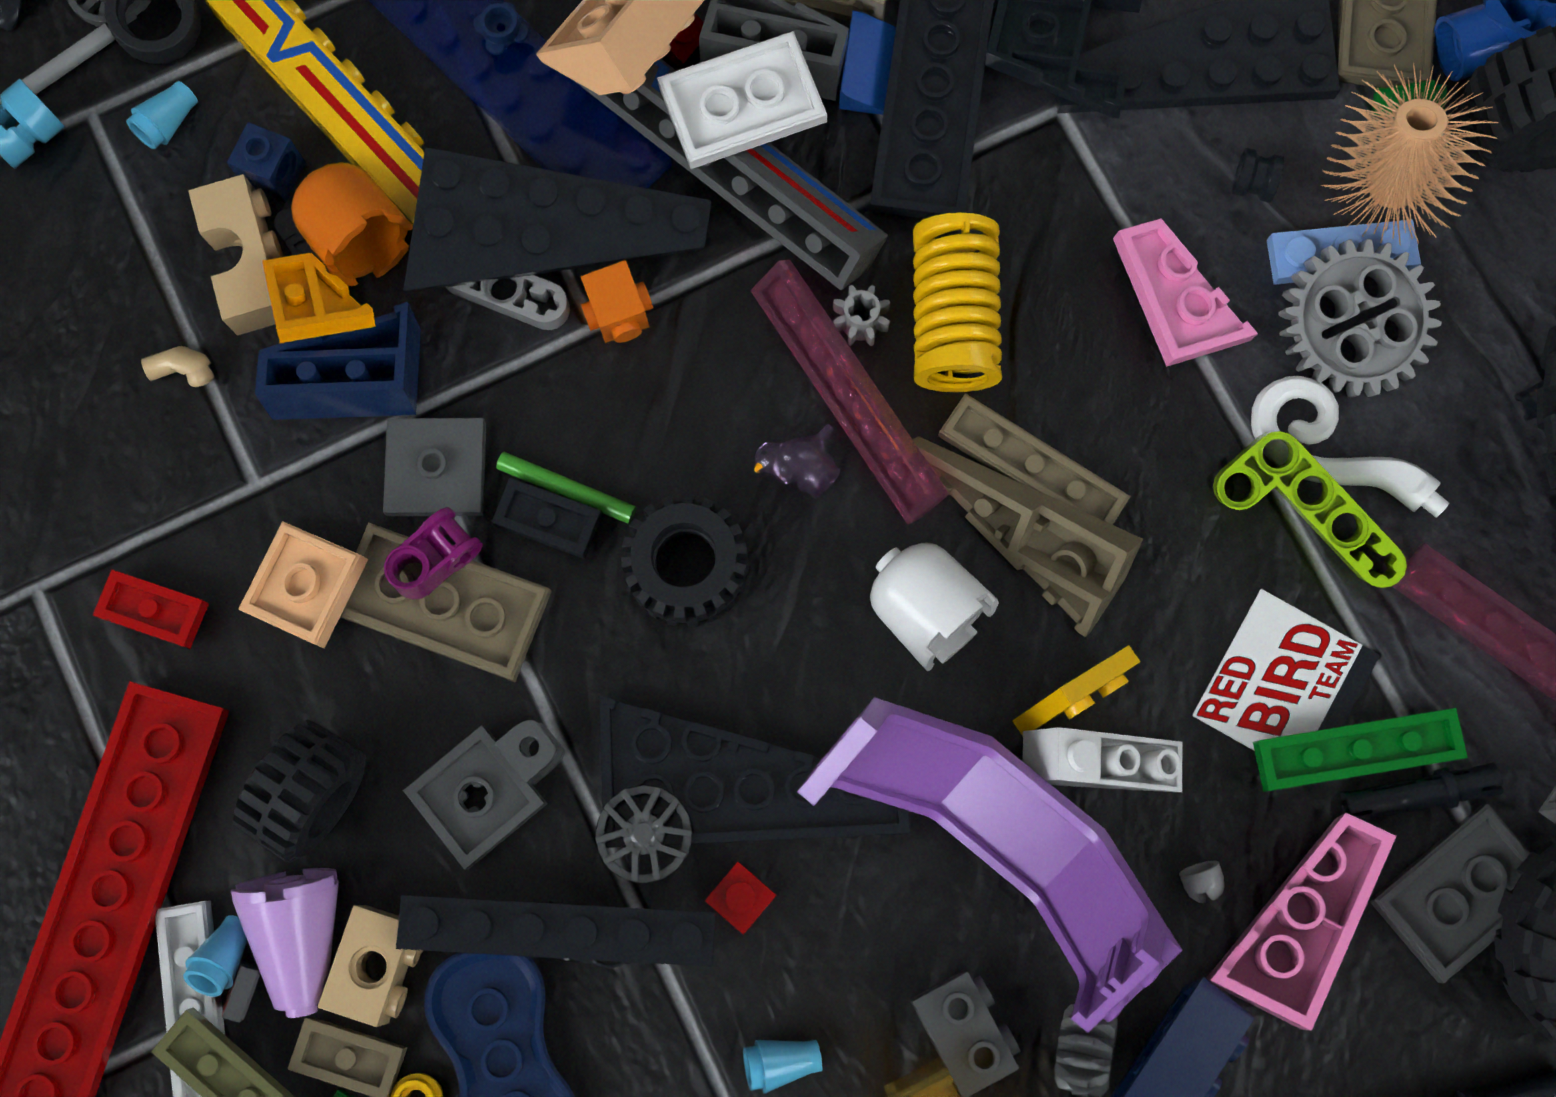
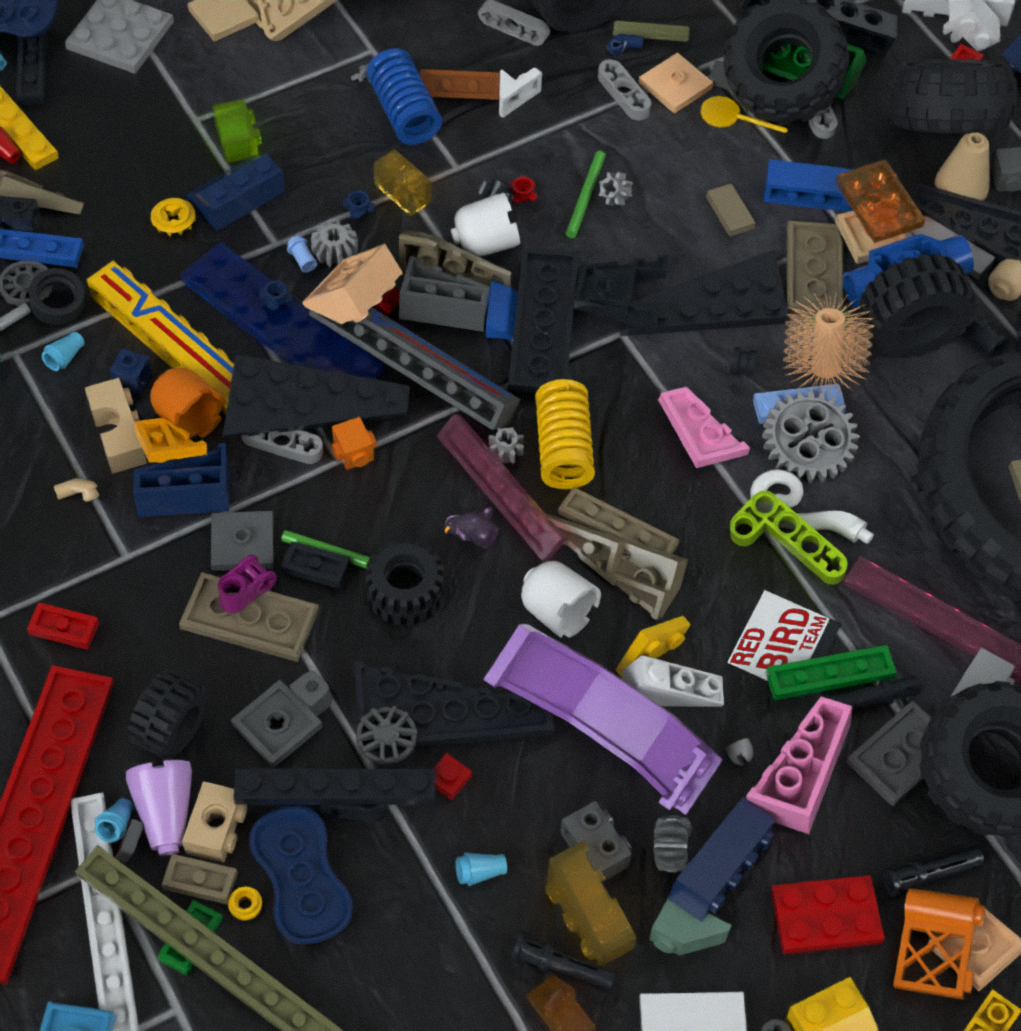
camera: 10 degrees left, 20 degrees down
light nougat plate [238,521,368,649] -> none
white tile [657,31,827,169] -> none

